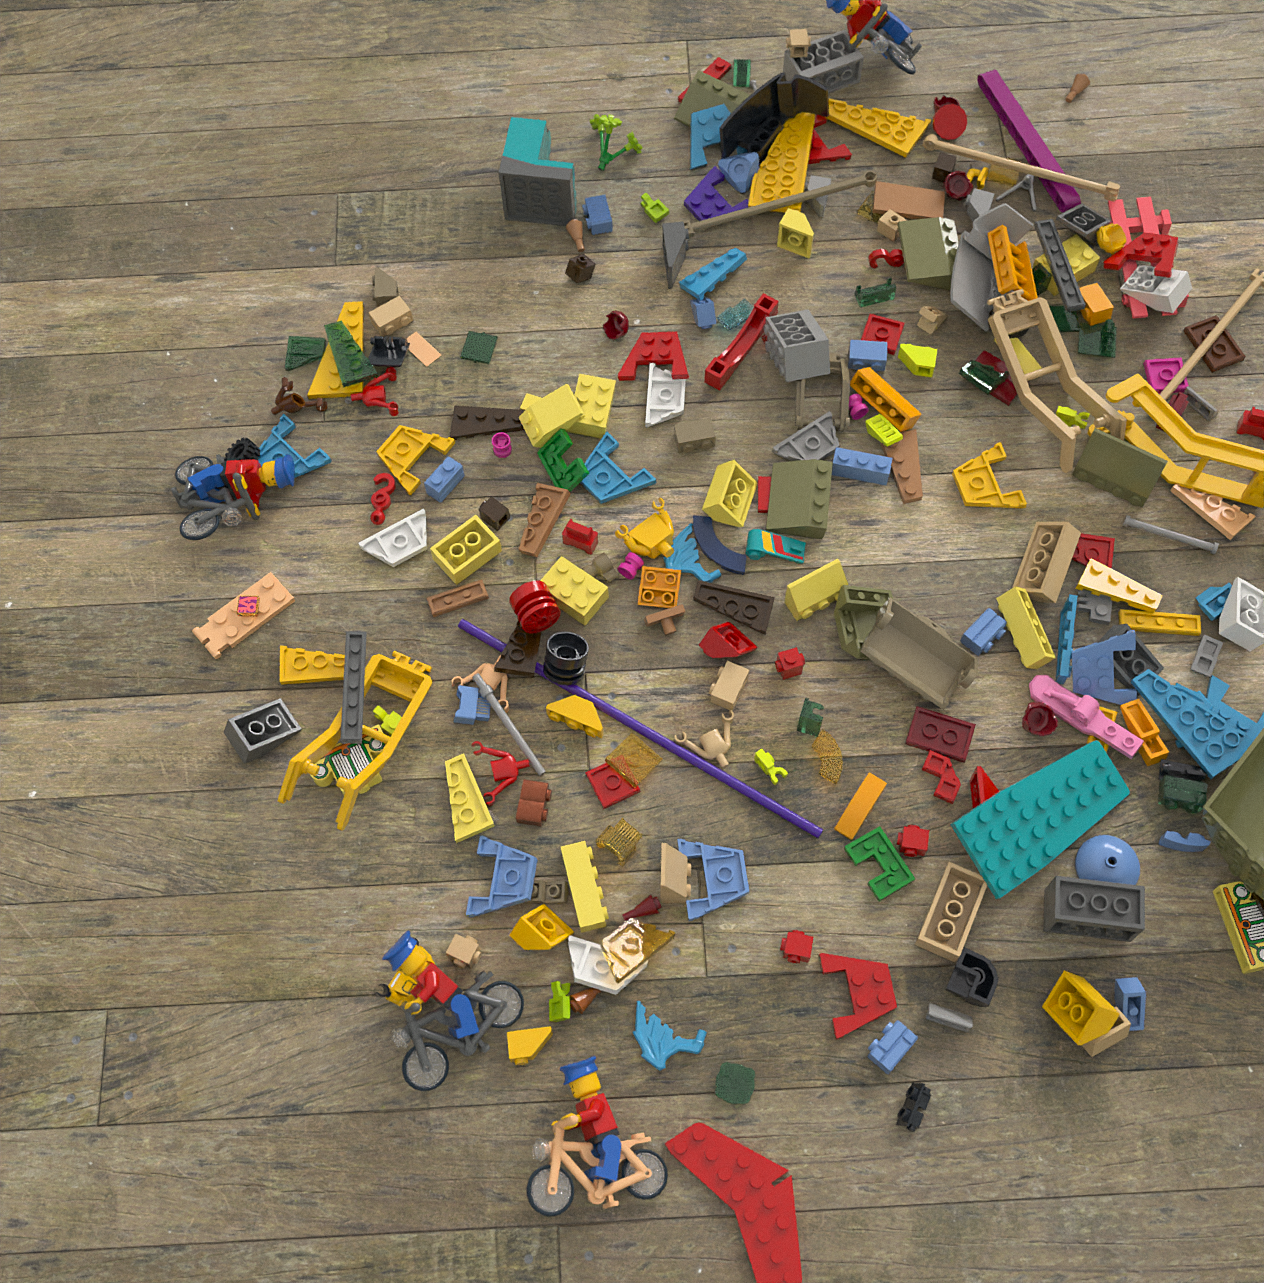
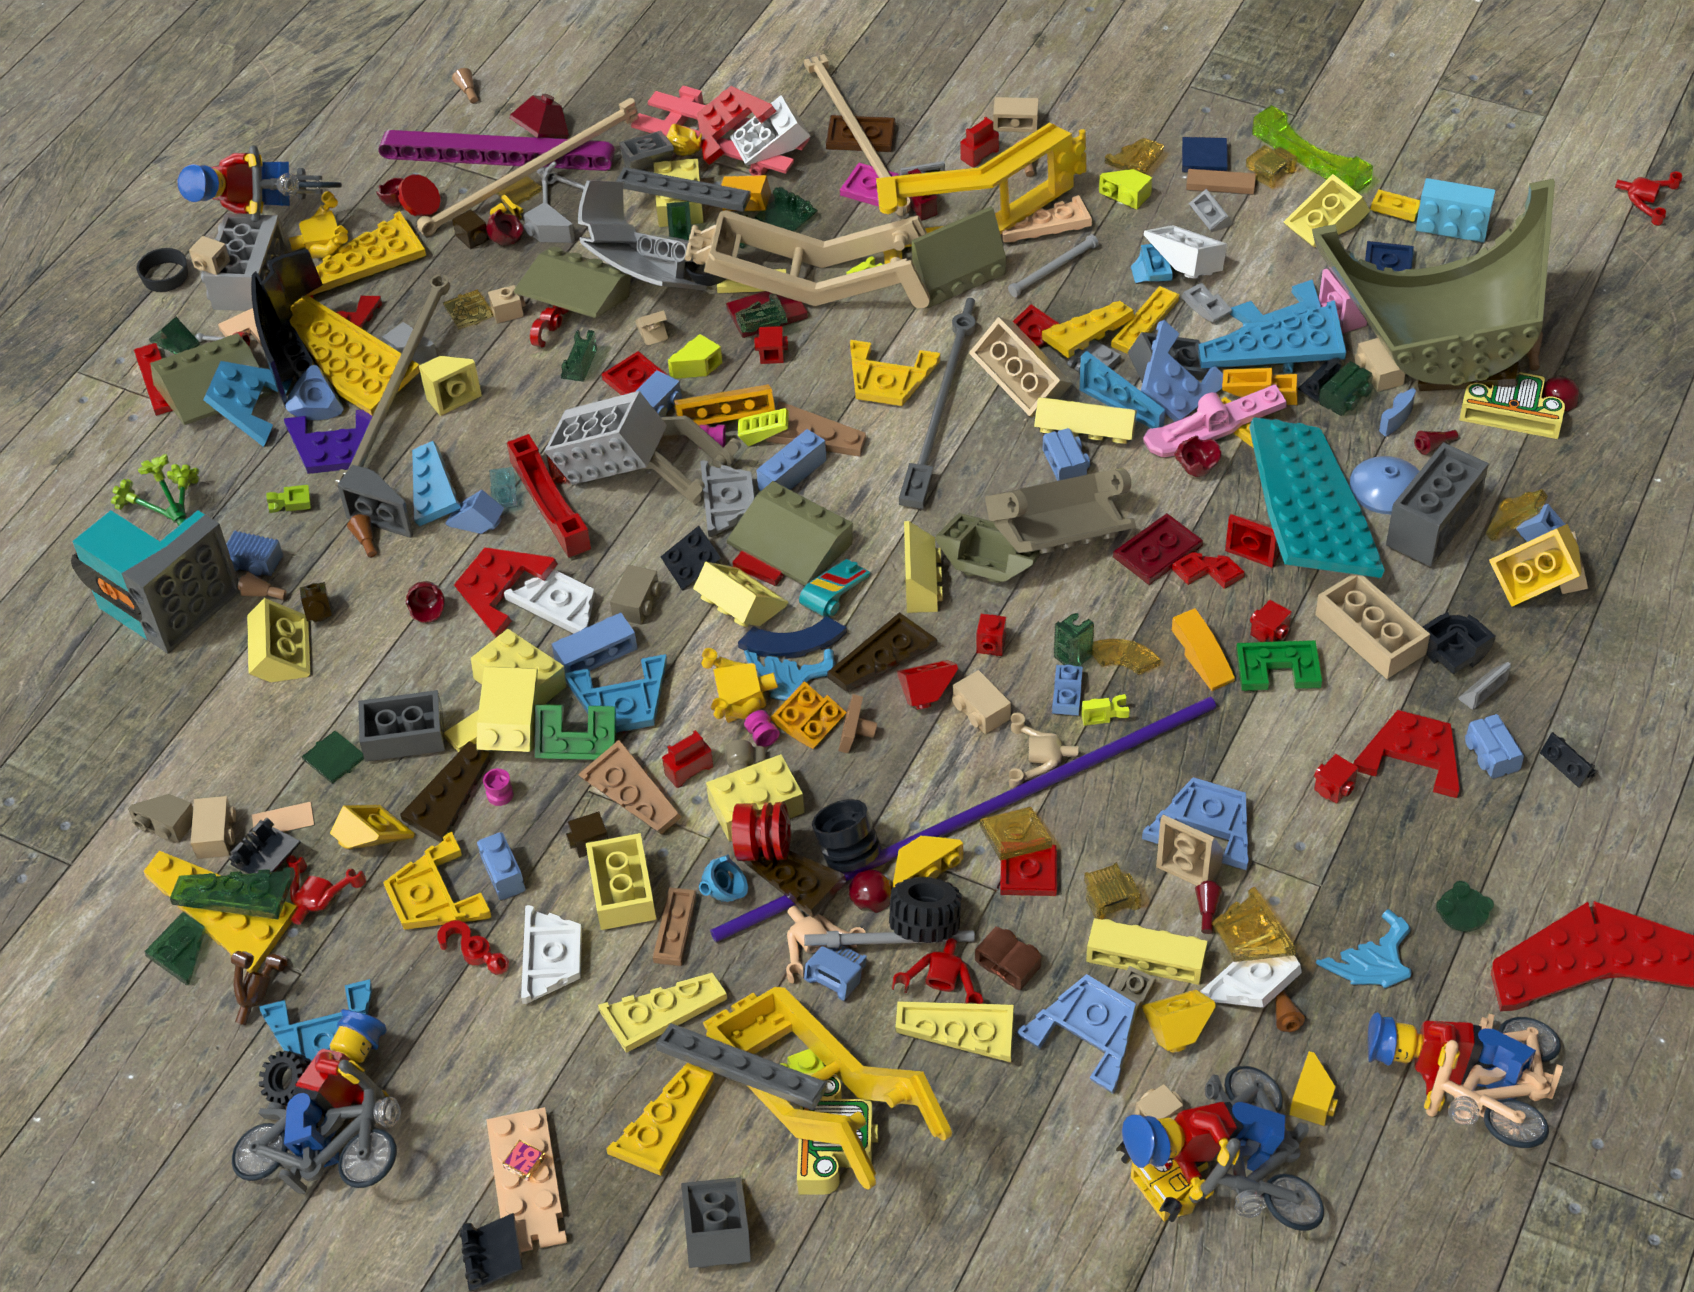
camera: 60 degrees left, 15 degrees down
lime plate [549,981,570,1022] -> none
medium nougat tile [872,181,945,219] -> none
light orange fence [987,224,1038,301] -> none
none -> black tyre [136,248,188,292]
none -> light yellow slope [247,598,310,682]
none -> yellow torso [289,191,348,259]
none -> yellow slope [330,805,415,849]
none -> dark orange cone [347,514,377,557]
none -> dark grey brick [358,690,445,762]
none -> black hinge [459,1213,523,1292]
none -> dark red slope [509,94,569,139]
none -> medium blue brick [552,613,638,673]
none -> light yellow wing [598,973,727,1053]
none -> black hinge [660,525,722,591]
none -> dark azure helmet [699,854,748,902]
none -> red brick [754,326,788,364]
none -> dark red hair [849,870,893,913]
none -> black tyre [889,877,962,943]
none -> dark grey bar [899,298,975,509]
none -> medium blue slope [1052,665,1083,716]
none -> dark red cone [1414,430,1458,455]
none -> clear yellow wing [1486,489,1548,541]

